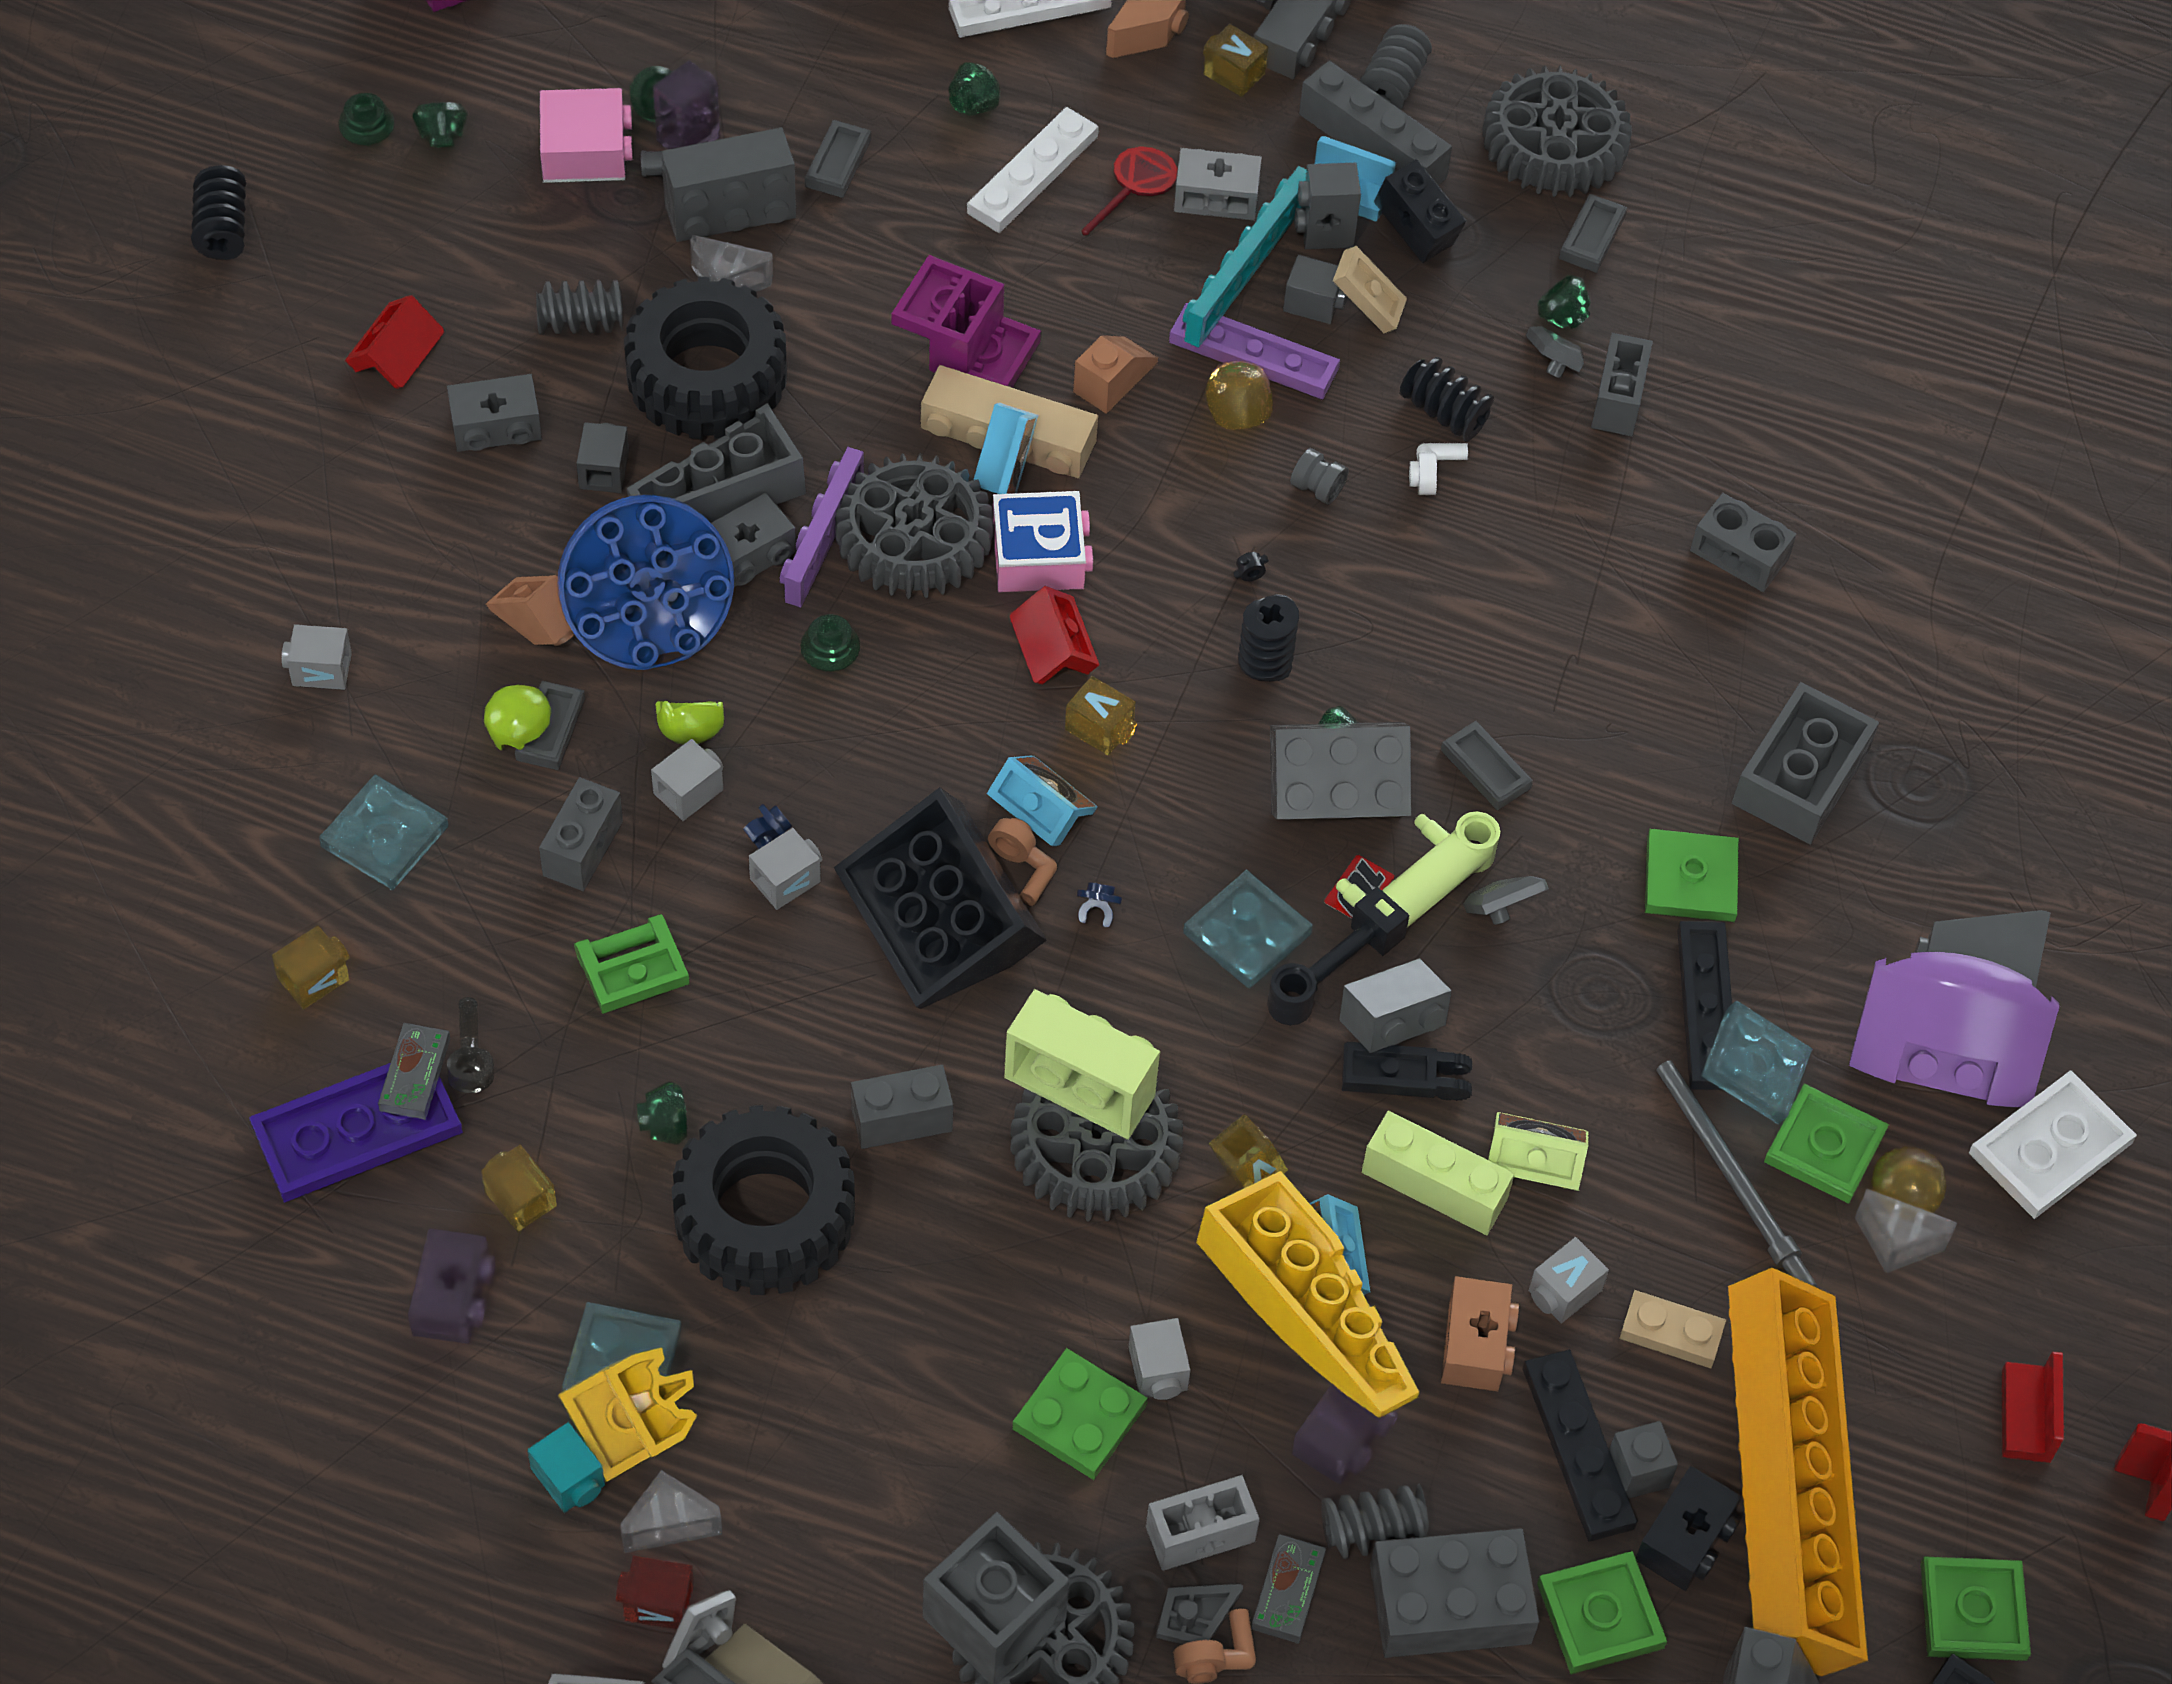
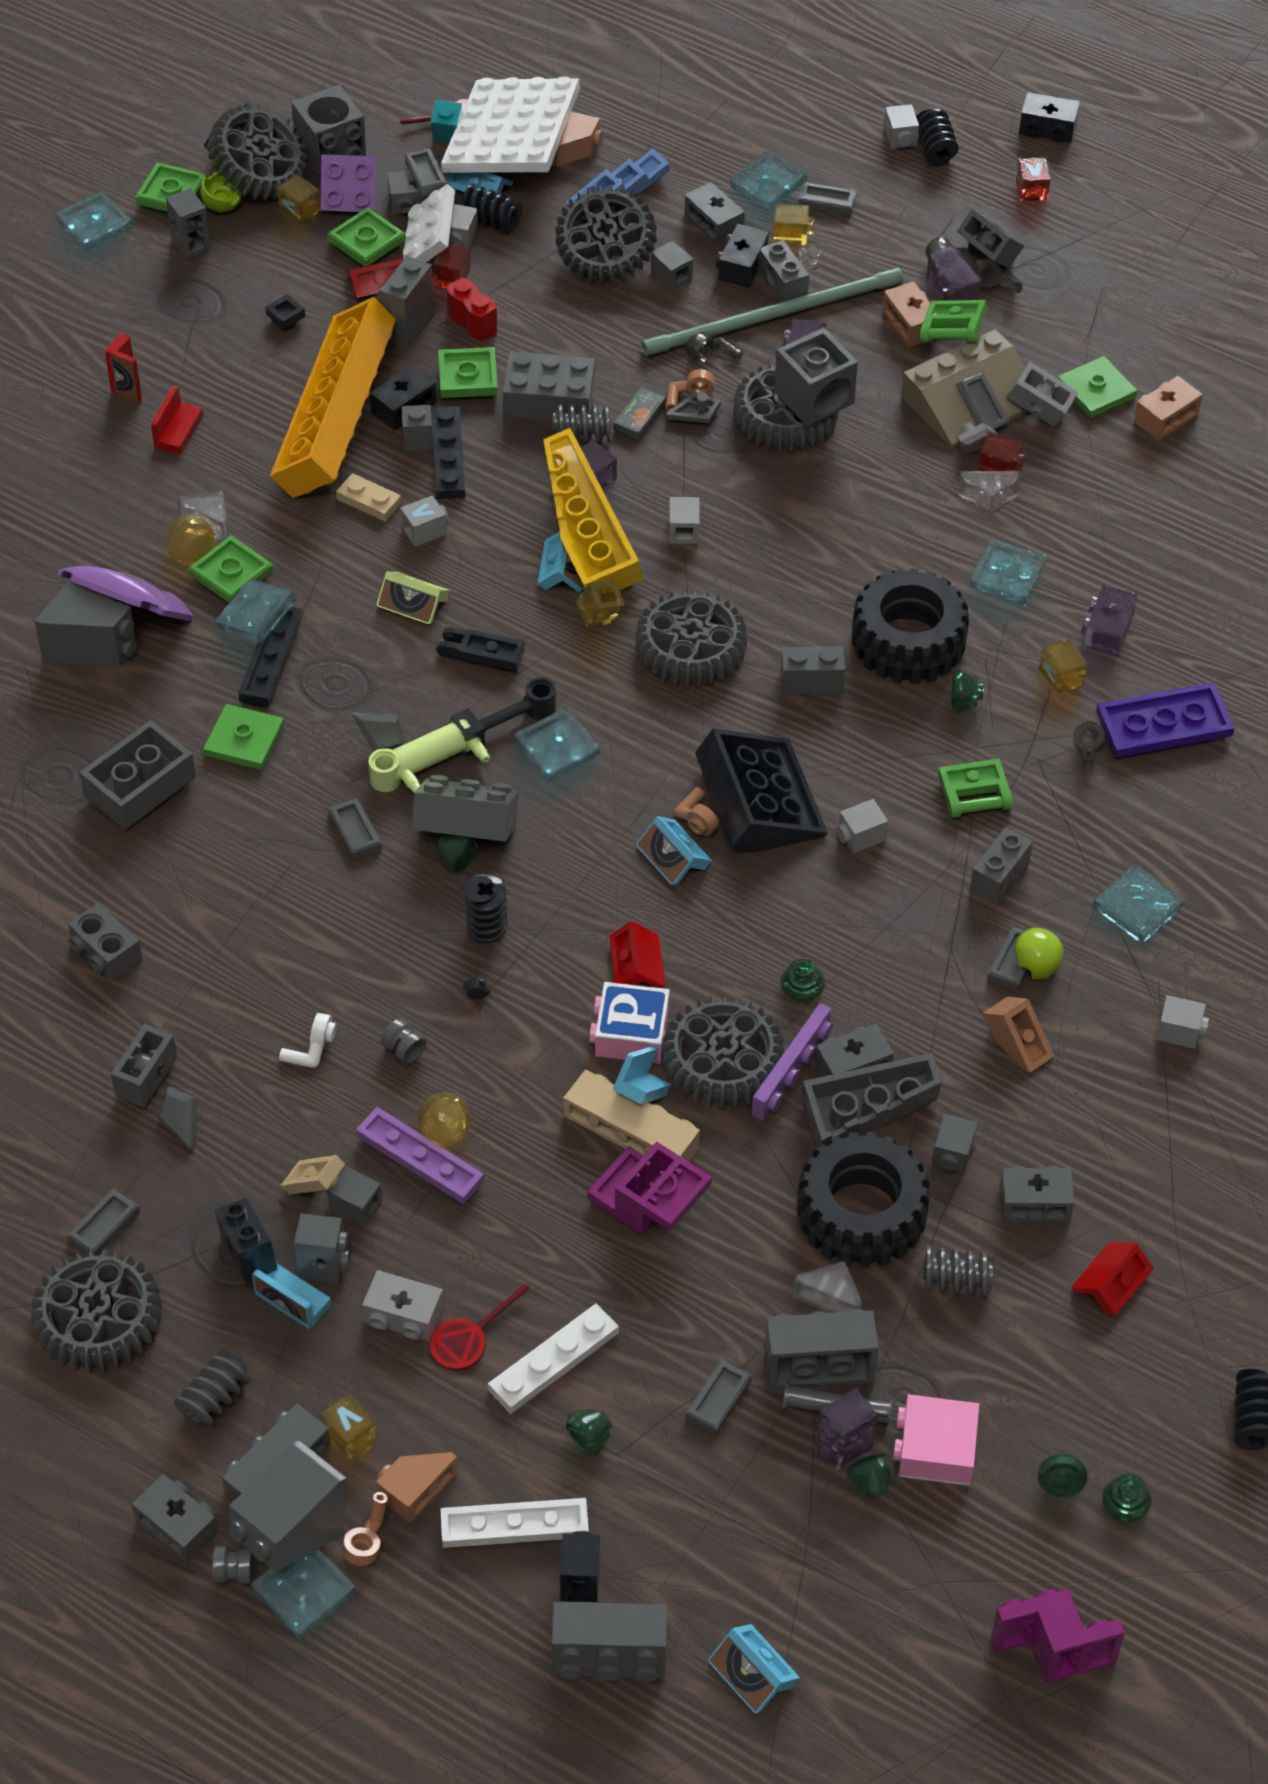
camera: 165 degrees left, 5 degrees down
clear yellow brick [272,925,349,1009] -> none
dark grey tile [378,1023,451,1120] -> none
teal brick [527,1422,605,1513] -> none
blue bracket [557,495,734,670] -> none
yellow plate [558,1347,697,1481] -> none
light grey brick [651,739,723,821] -> none
lime hair [655,701,724,745] -> none
dark blue plate [743,804,792,849] -> none
yellowish green brick [1005,989,1160,1140] -> none
bright green plate [1012,1348,1148,1480] -> none
clear yellow brick [1065,676,1137,756] -> none
nougat slope [1073,336,1158,414] -> none
dark blue plate [1077,882,1122,928] -> none
light grey brick [1146,1475,1259,1571] -> none
teal plate [1182,166,1307,348] -> none
dark grey brick [1299,60,1452,185] -> none
sticker [1324,855,1394,918] -> none
dark grey brick [1339,958,1451,1053] -> none
yellowish green brick [1362,1111,1515,1235] -> none
black piece [1399,357,1494,442] -> none
nougat brick [1441,1276,1519,1391] -> none
clear green cone [1537,275,1591,329] -> none
dark grey bar [1656,1060,1818,1288] -> none
bright green plate [1920,1557,2031,1661] -> none
white plate [1969,1070,2137,1219] -> none

